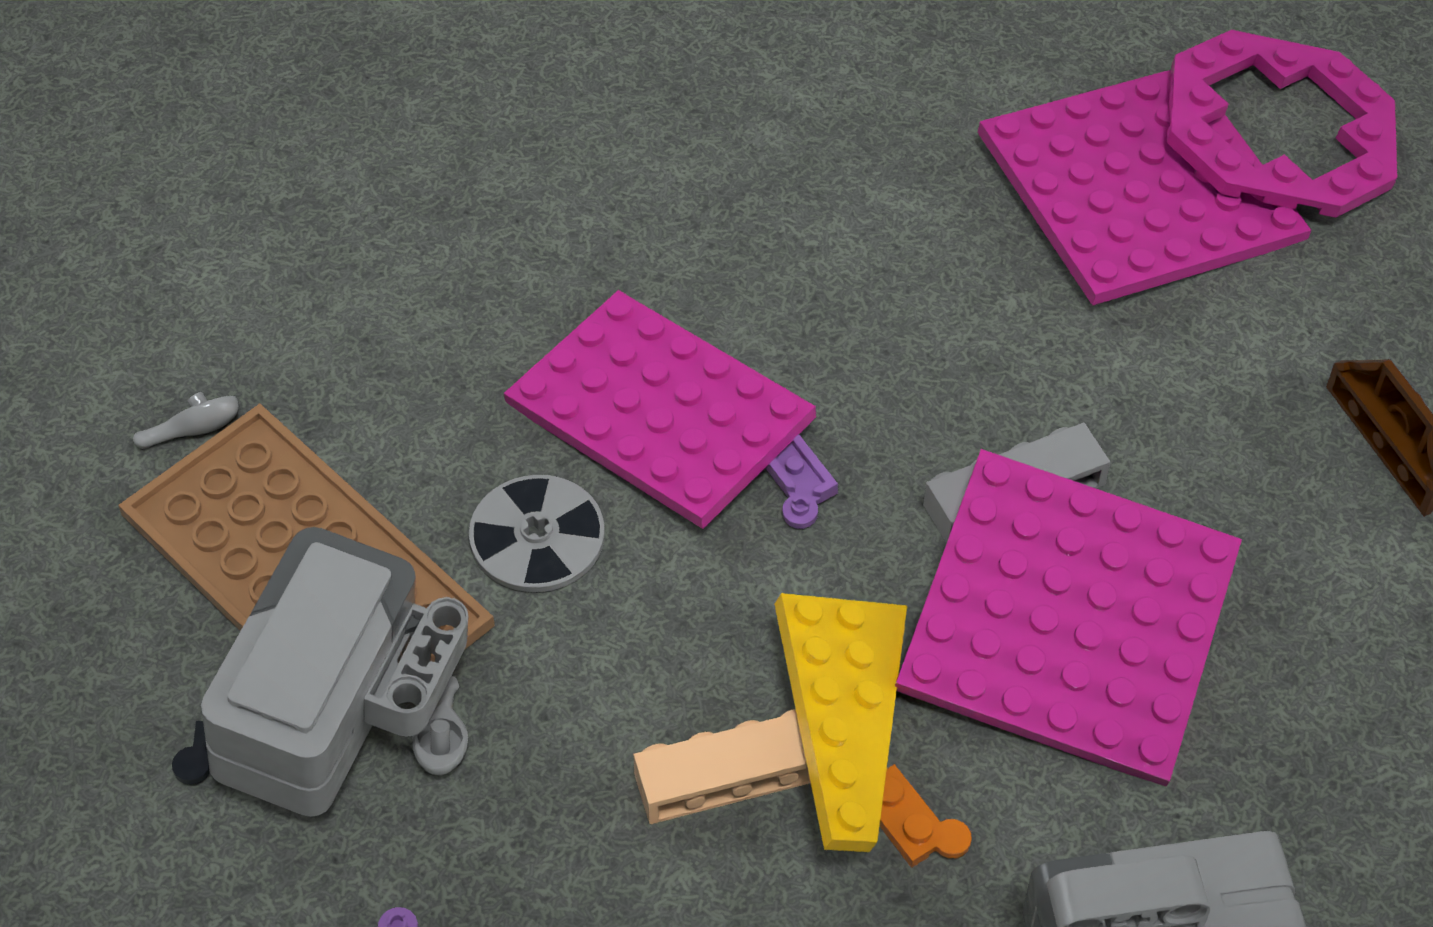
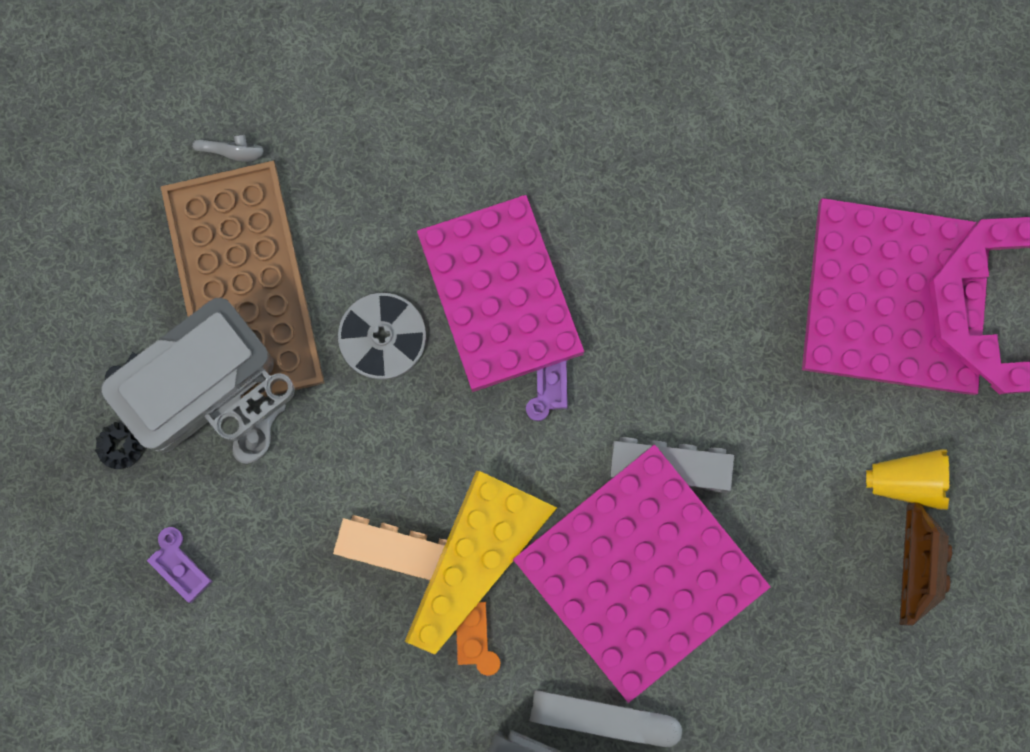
camera: 30 degrees right, 25 degrees up
none -> black gear [95,422,144,469]
none -> light grey piece [529,690,682,747]
none -> yellow cone [866,449,949,510]

